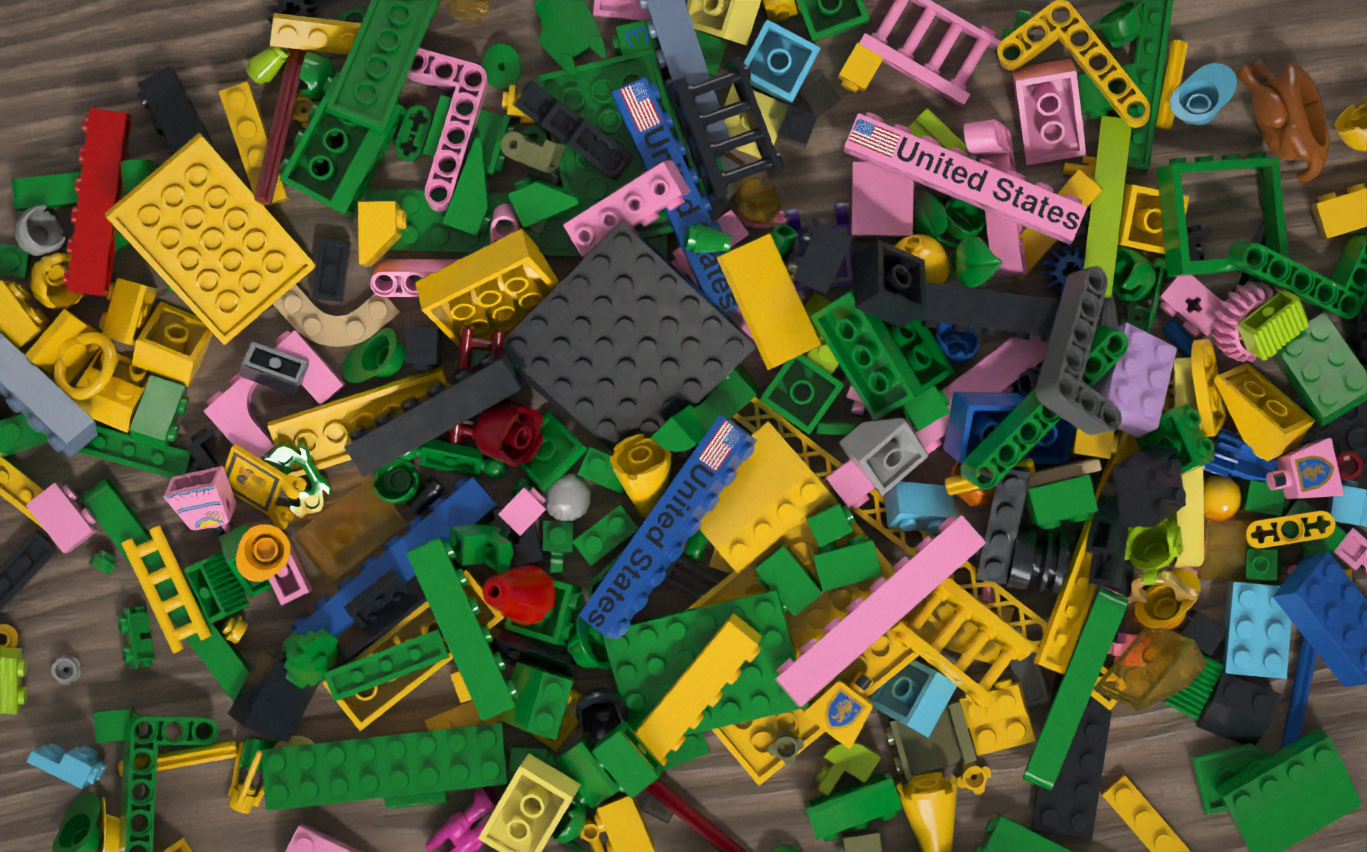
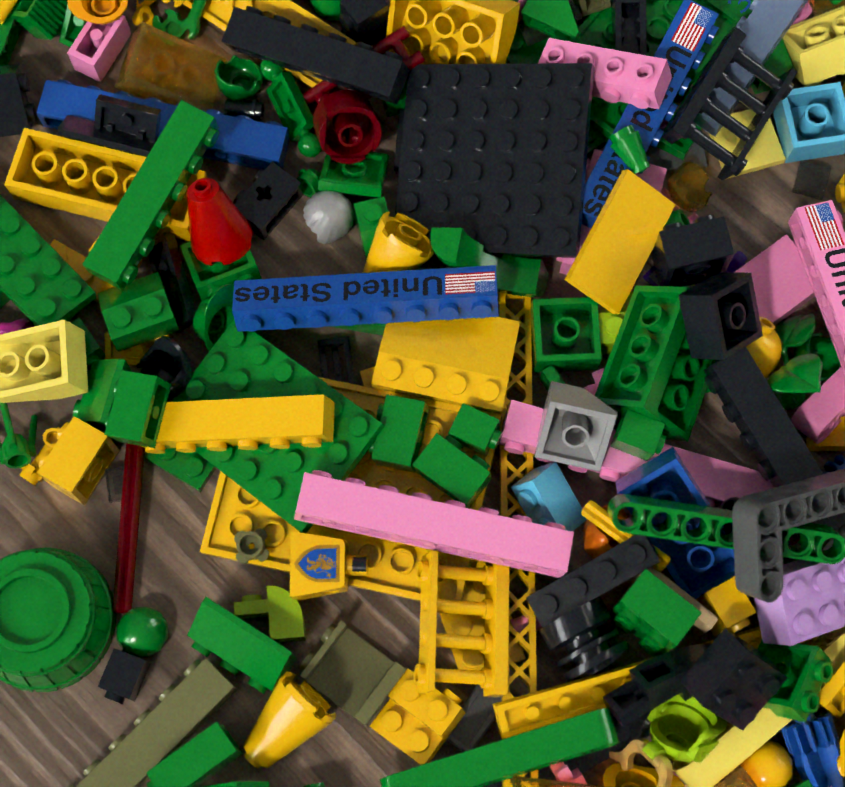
camera: 50 degrees right, 15 degrees down
yellow plate [221,615,248,644] -> none
green plant [282,628,339,689] -> none
green plate [323,629,450,702] -> none
green brick [450,524,513,573] -> none
bright pink brick [498,487,547,536] -> none
green plate [542,521,574,573] -> none
green hair [551,798,587,843] -> none
green brick [573,504,640,566] -> none
green arm [686,529,707,560] -> none
black brick [777,105,818,148] -> none
medium azure slope [870,660,957,738] -> none
blue hair [934,323,980,364] -> none
yellow plate [957,762,991,795] -> none

